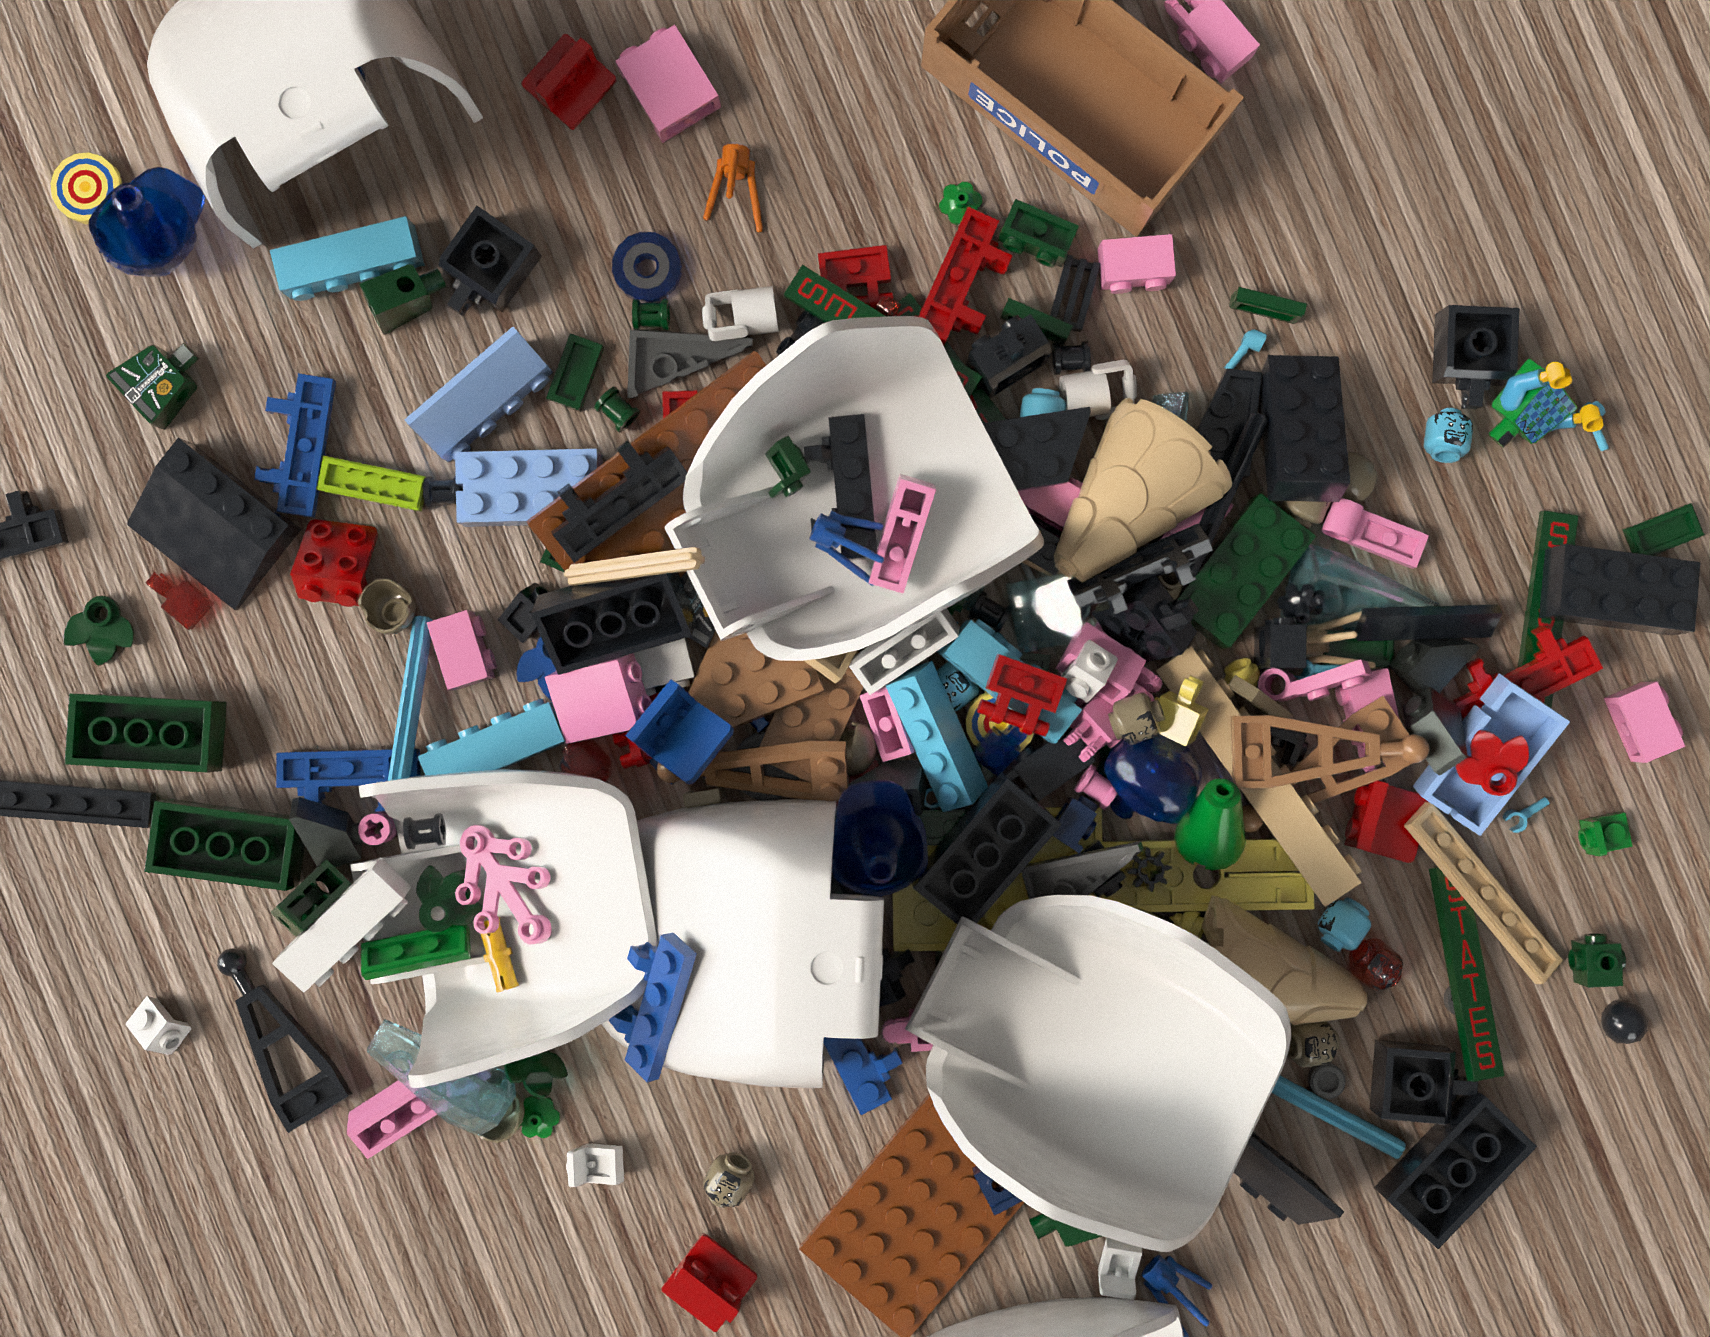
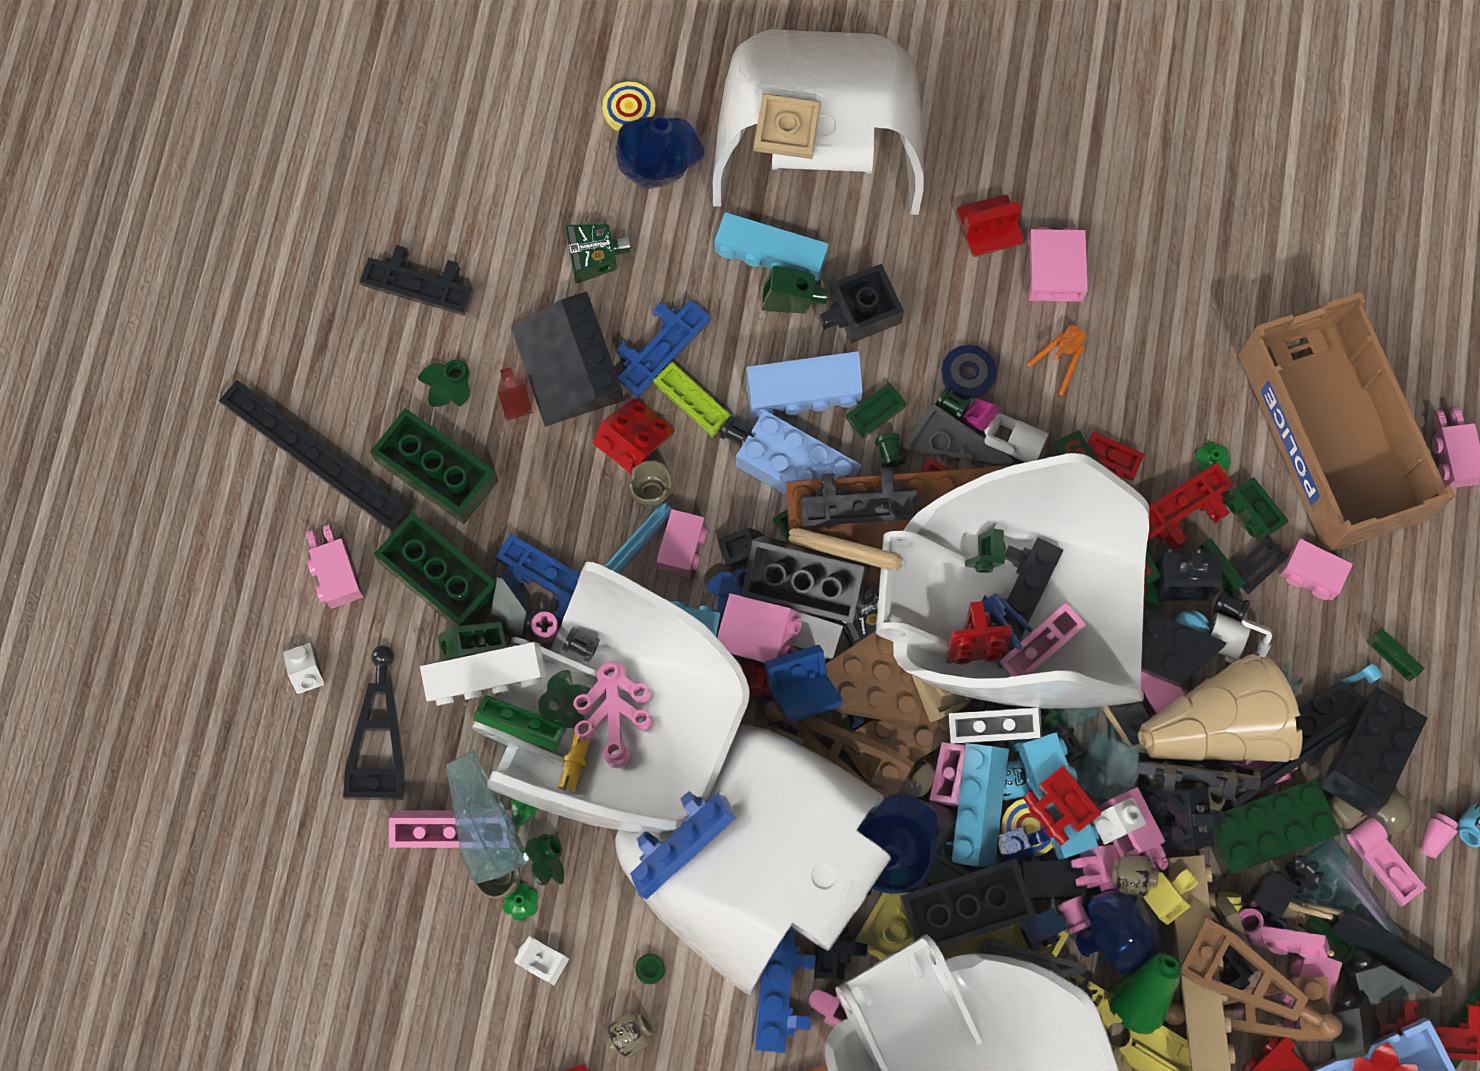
camera: 35 degrees right, 15 degrees down
none -> bright pink hinge [306,524,363,609]
none -> dark green tile [635,954,665,985]
none -> tan plate [754,93,821,159]
none -> red bracket [946,601,1012,665]
none -> dark pink tile [961,399,1000,431]
none -> bright pink cone [1420,813,1459,859]

